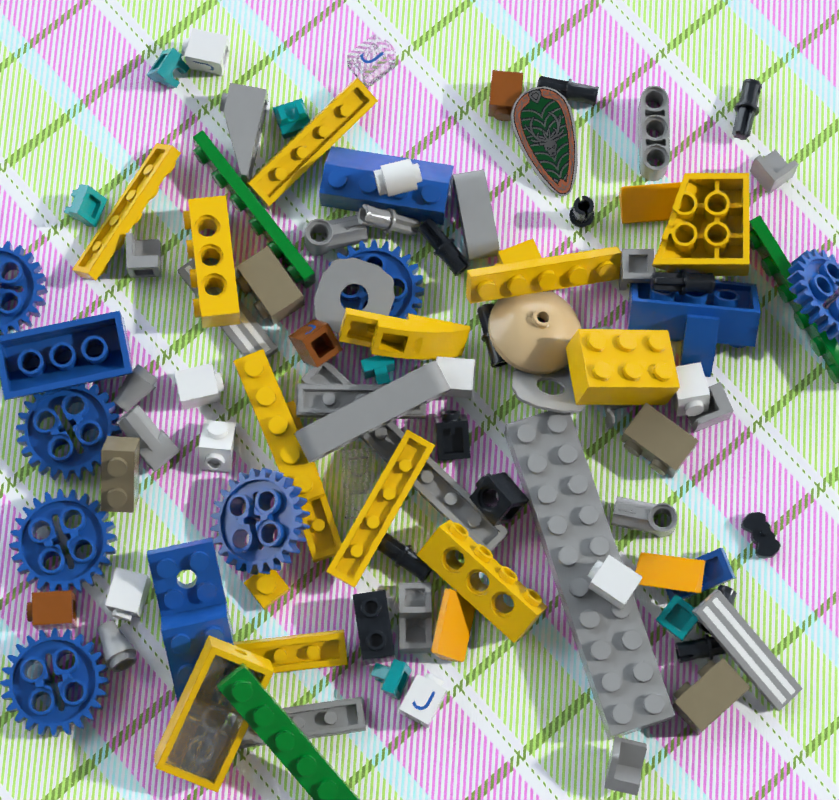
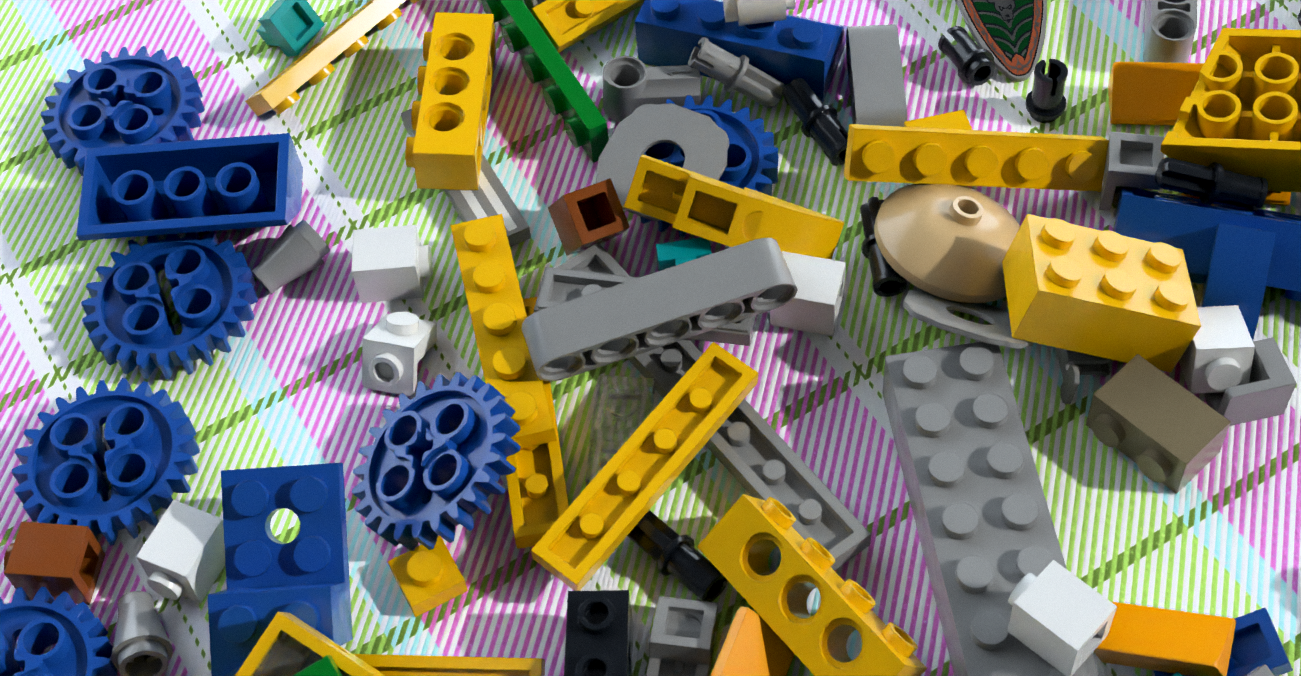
camera: 15 degrees right, 20 degrees down
dark tan brick [101,436,140,513] -> none
light grey piece [116,405,180,472] -> none
light grey panel [126,233,162,278] -> none
dark tan brick [236,246,305,326] -> none
black bracket [434,410,471,461] -> none
black brick [469,472,529,526] -> none
light grey piece [611,496,677,538] -> none
none -> black pin [938,26,995,86]

